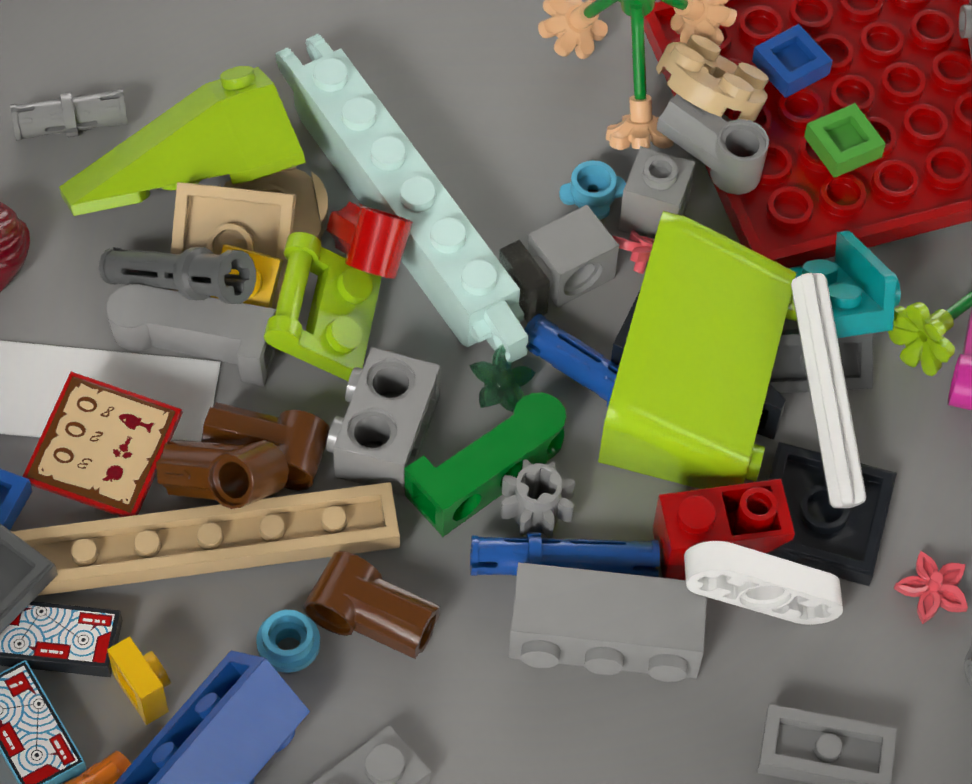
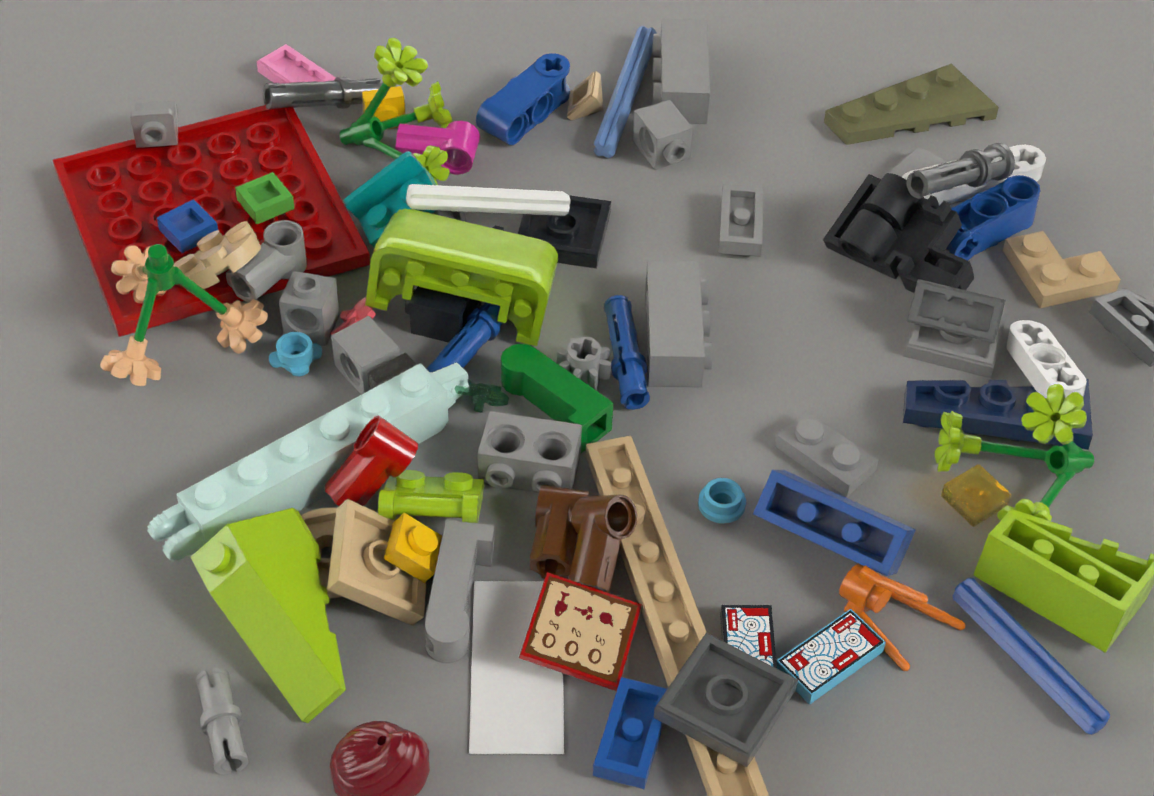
camera: 95 degrees left, 10 degrees down
dark grey pin [99,247,256,304] -> none
yellow plate [107,636,171,725] -> none
reddish brown piece [303,551,440,659] -> none
red slope [652,479,795,580] -> none
white beam [684,541,843,625] -> none
coral plant [894,551,968,624] -> none

